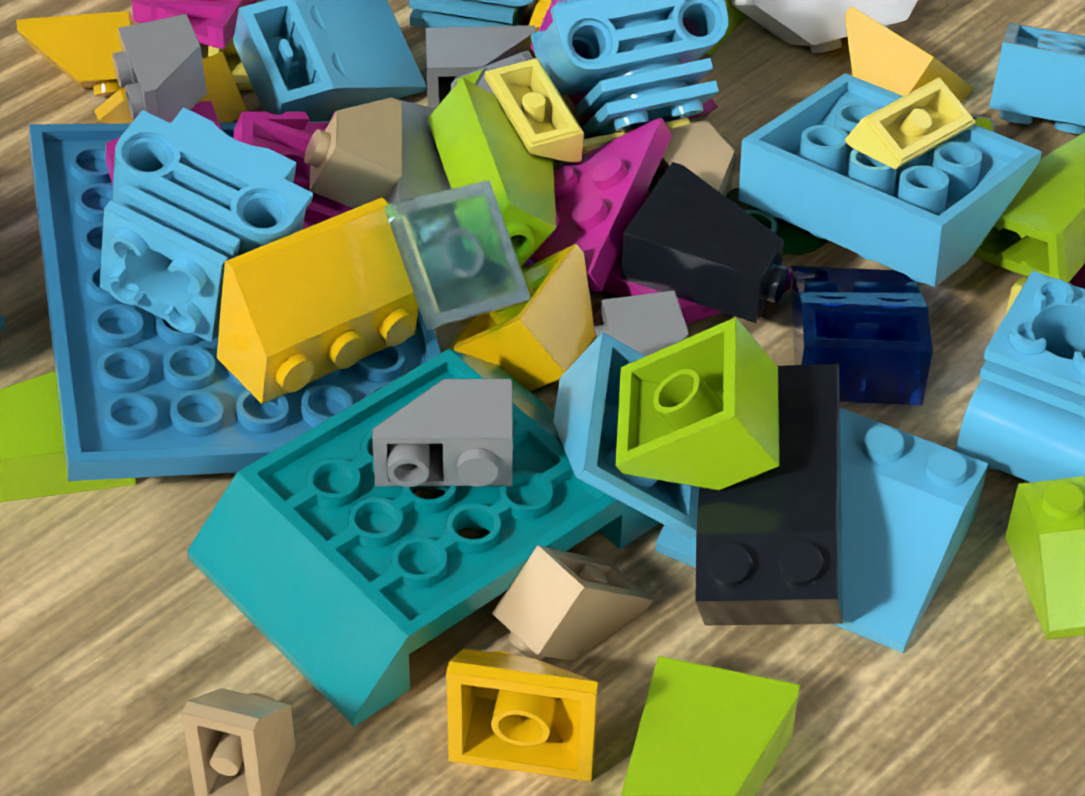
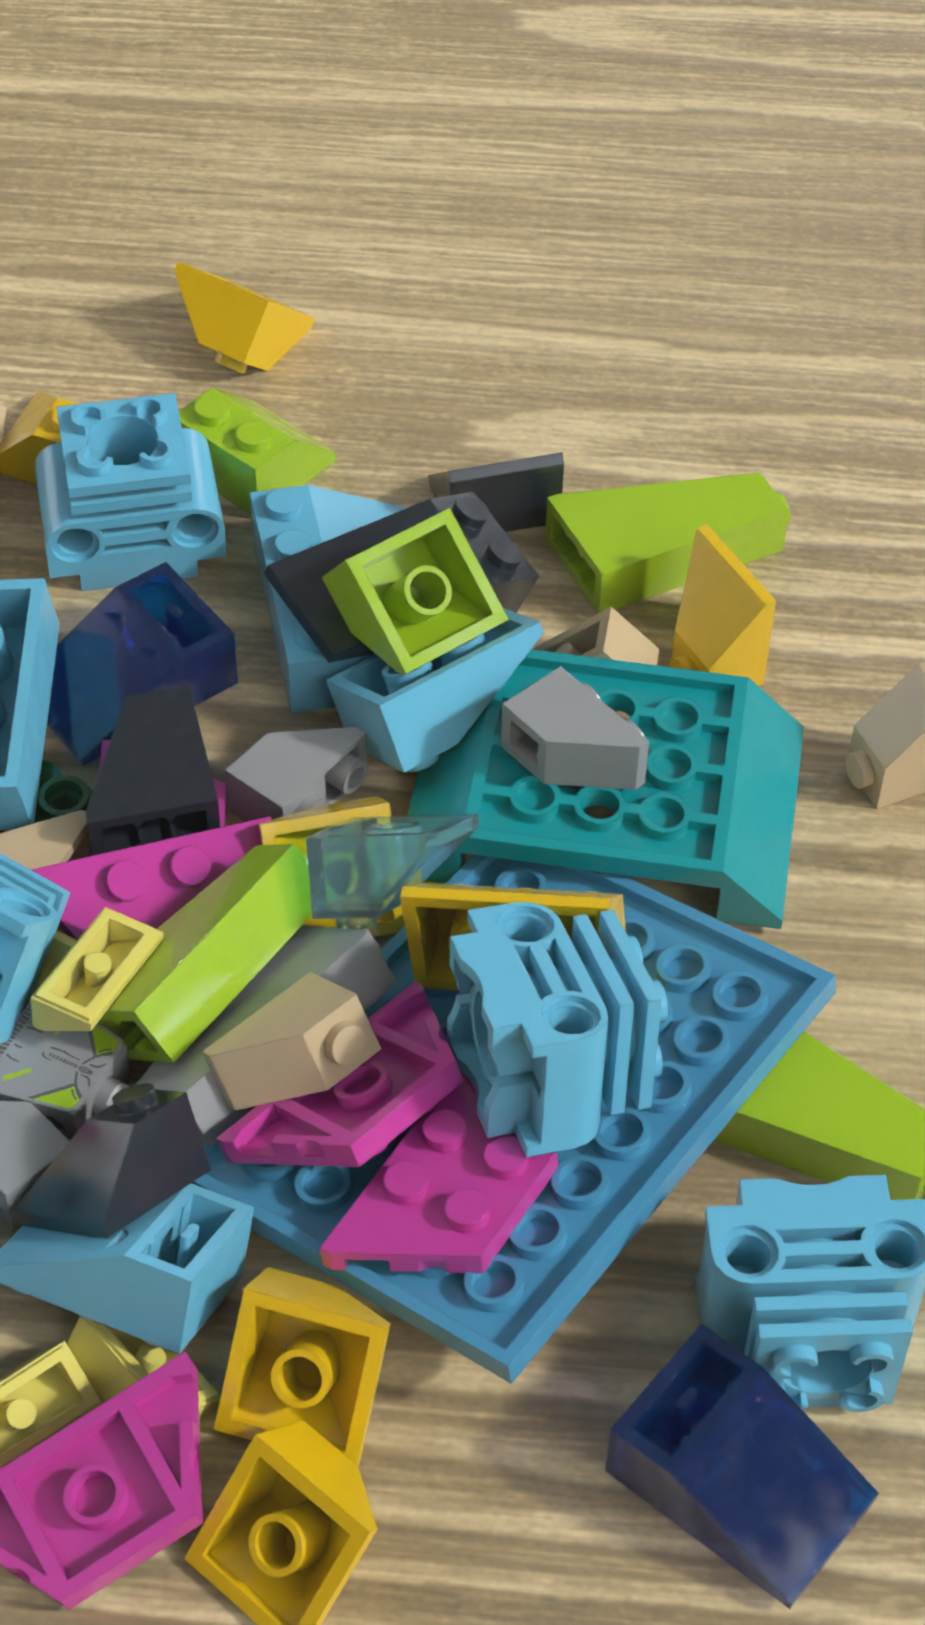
camera: 130 degrees left, 5 degrees up
light grey slope [112,14,207,123] -> none
none -> black slope [11,1083,211,1238]
none -> black slope [428,452,564,532]

